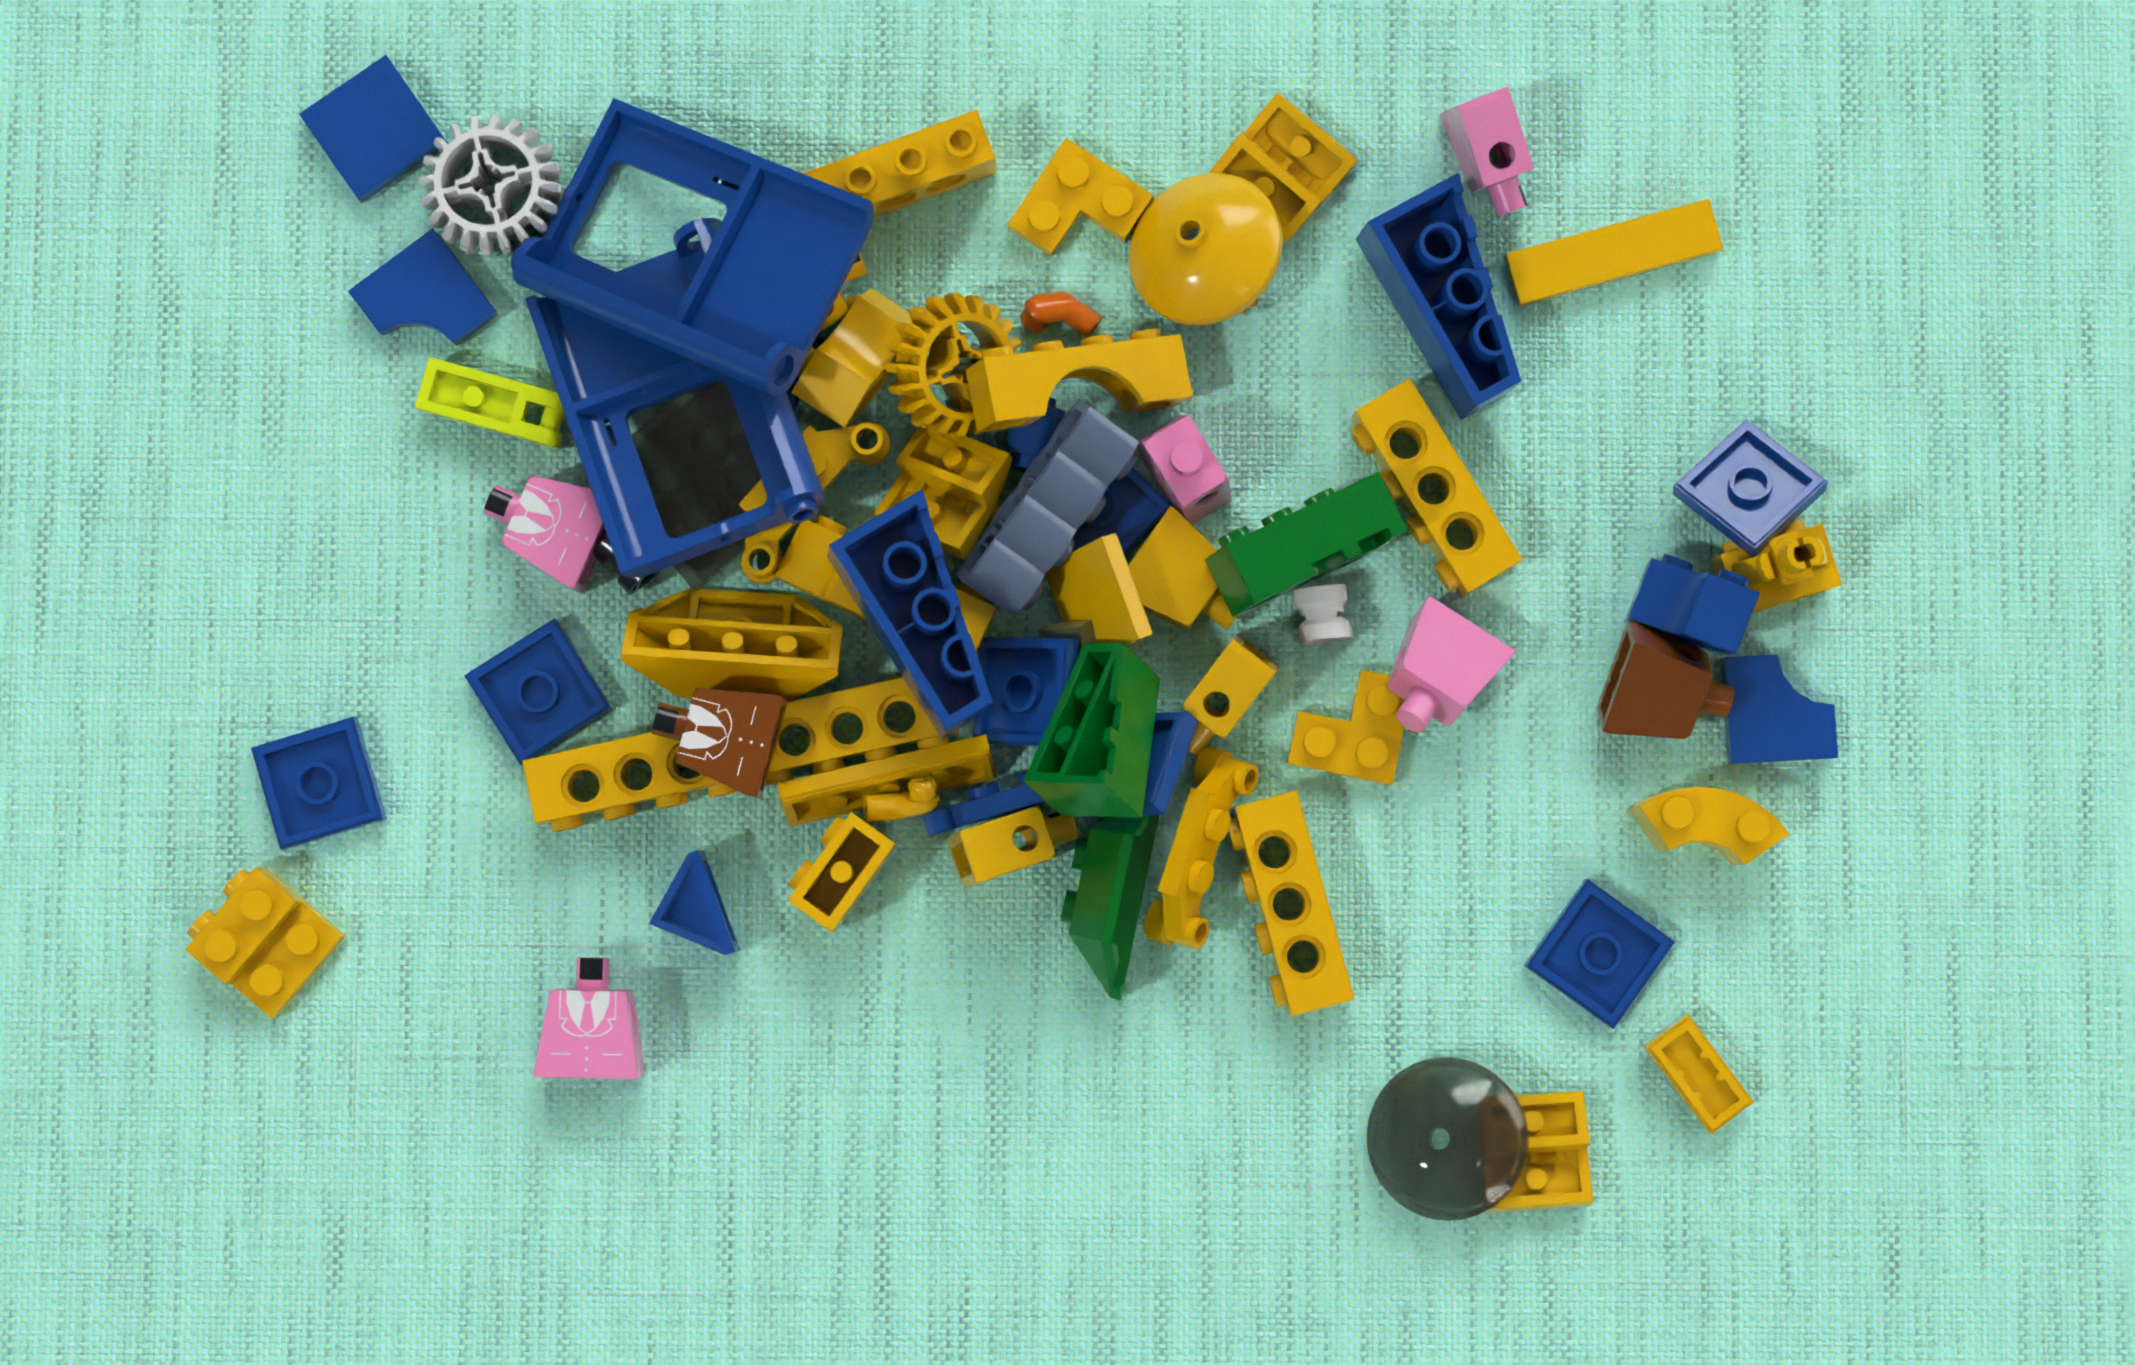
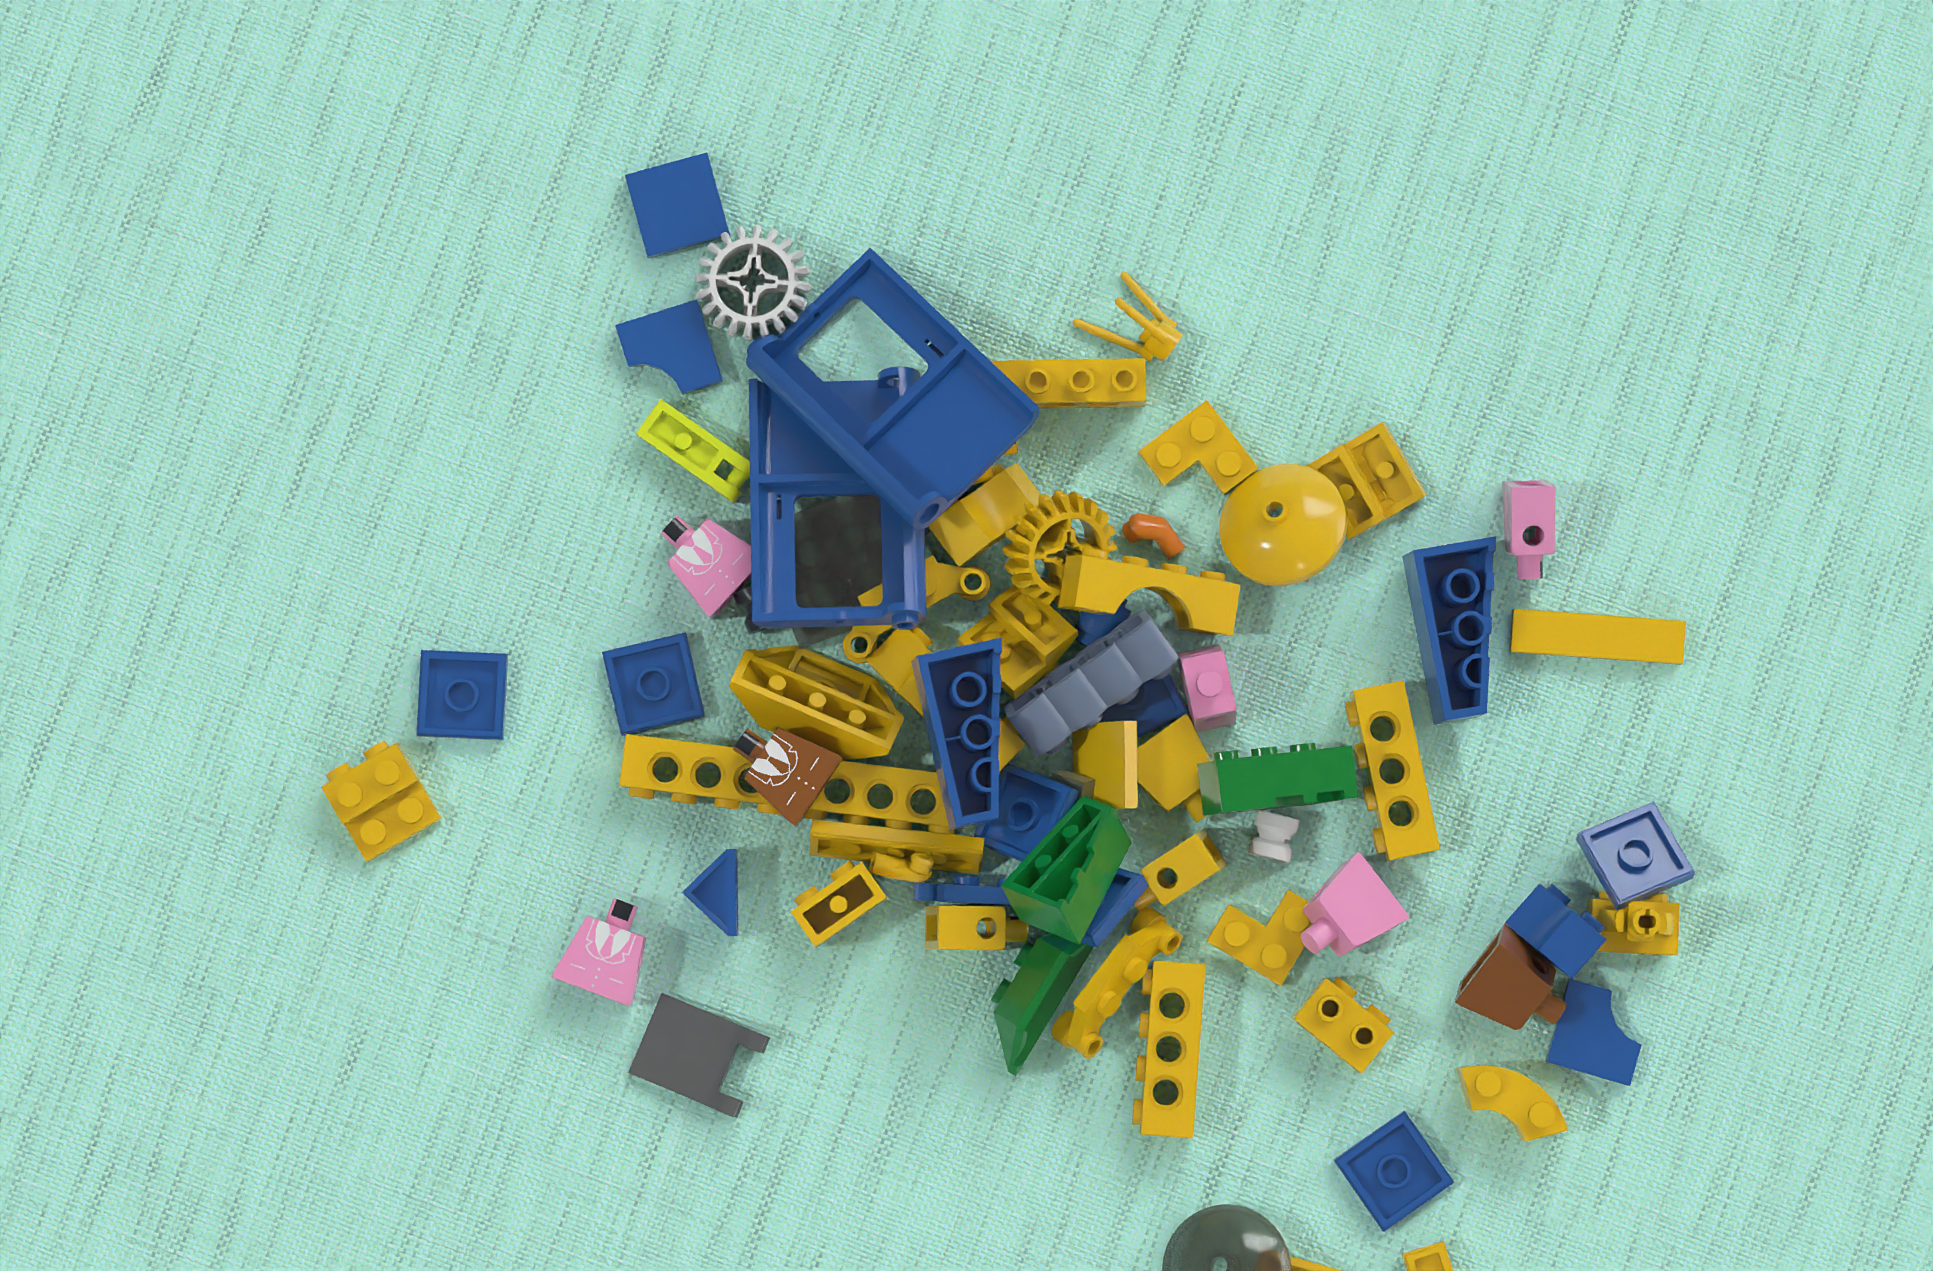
camera: 20 degrees right, 0 degrees up
none -> dark grey flag [628,993,770,1118]
none -> yellow plant [1073,272,1183,362]
none -> yellow brick [1292,977,1394,1073]

